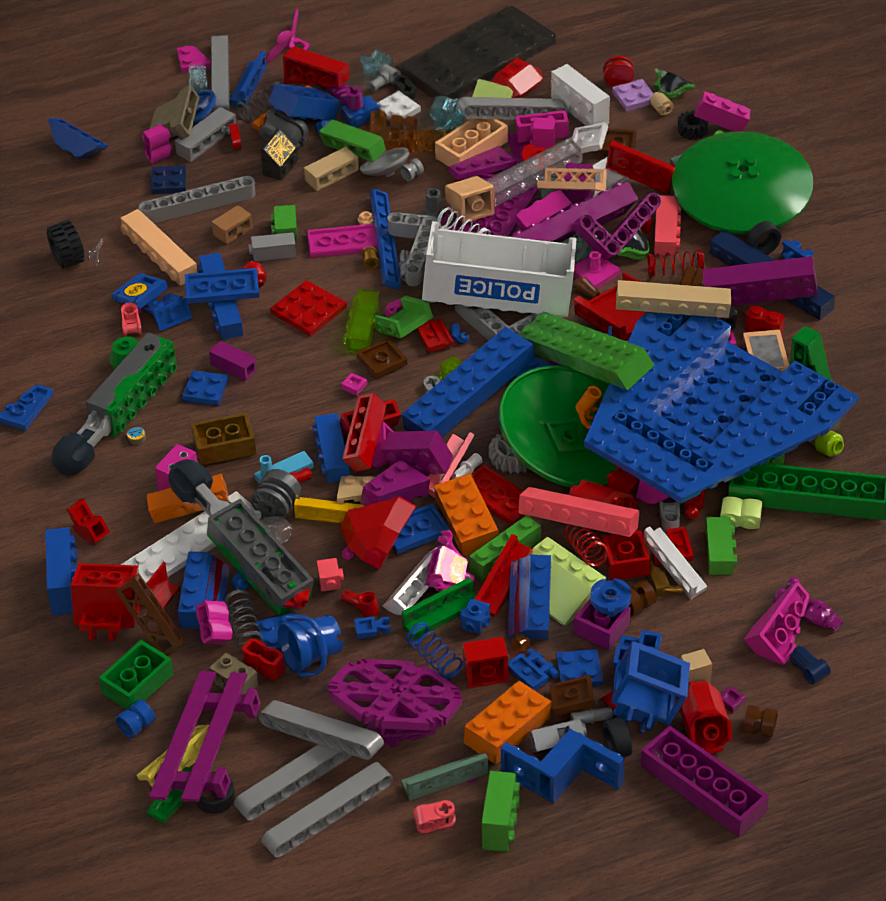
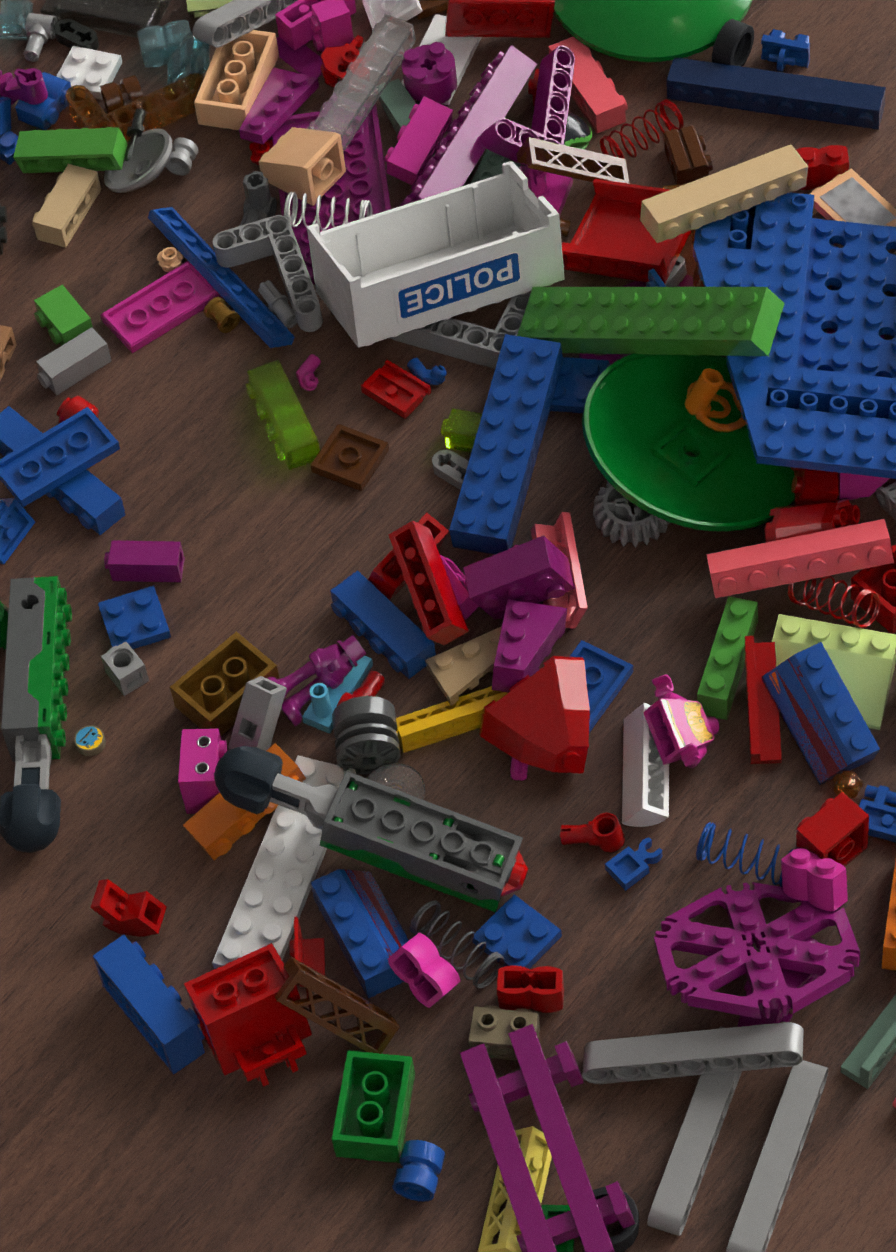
camera: 25 degrees left, 10 degrees up
blue arm [232,571,248,591] -> none
red plate [270,280,347,337] -> none
blue piece [277,614,343,677] -> none
coral brick [317,558,344,592] -> none
dark pink plate [341,373,367,396] -> none
bright green panel [374,296,433,338] -> none
green fence [401,577,477,640] -> none
orange brick [434,473,499,557] -> none
white axle [451,453,483,479] -> none
blue brick [460,599,491,635] -> none
red tile [471,465,530,526] -> none
light nougat fence [537,168,607,191] -> none
magenta brick [703,256,818,306] -> none
none -> light grey brick [101,641,149,696]
none -> pearl dark grey piece [125,108,146,161]
none -> light grey brick [228,676,287,751]
none -> magenta piece [267,635,367,727]
none -> fence [516,137,629,184]
none -> dark pink brick [781,848,848,911]

